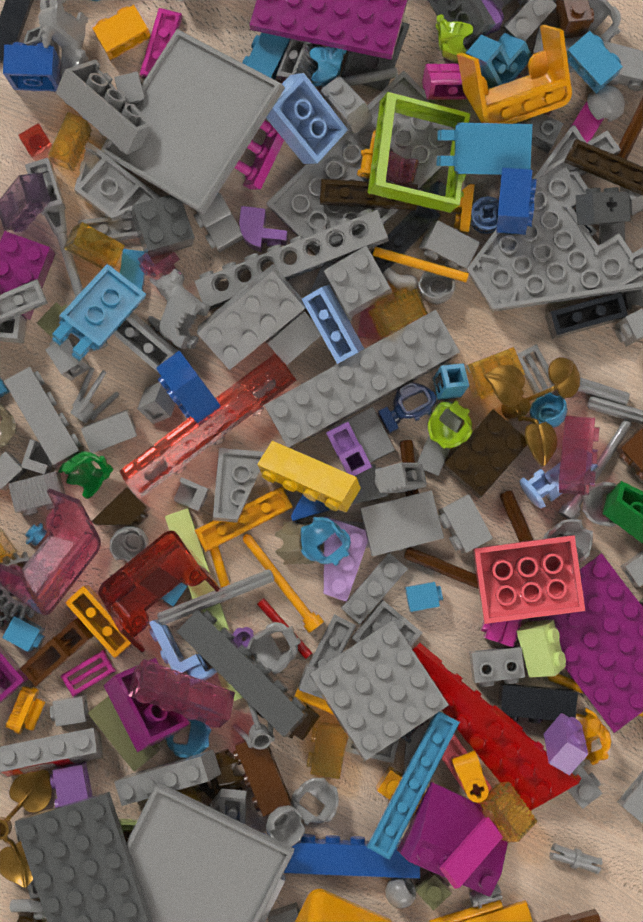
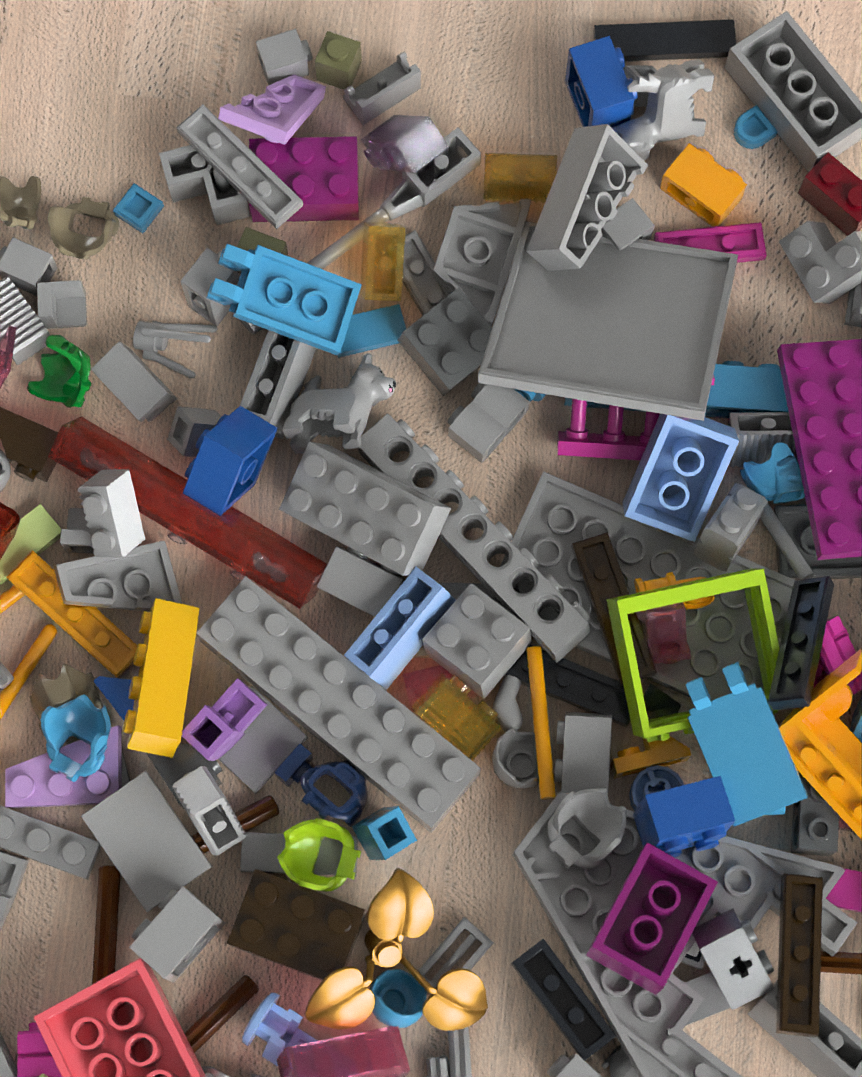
camera: 65 degrees right, 10 degrees down
light grey brick [4,367,81,468] -> none
clear red plate [18,123,52,158] -> none
clear pink bracket [138,252,180,278] -> none
medium lavender brick [239,206,288,252] -> none
dark azure brick [405,582,443,612] -> none
clear yellow brick [465,347,525,400] -> none
none -> light grey brick [78,469,145,557]
none -> light grey helmet [547,788,626,869]
none -> magenta brick [586,843,718,995]
none -> black tile [768,576,834,710]

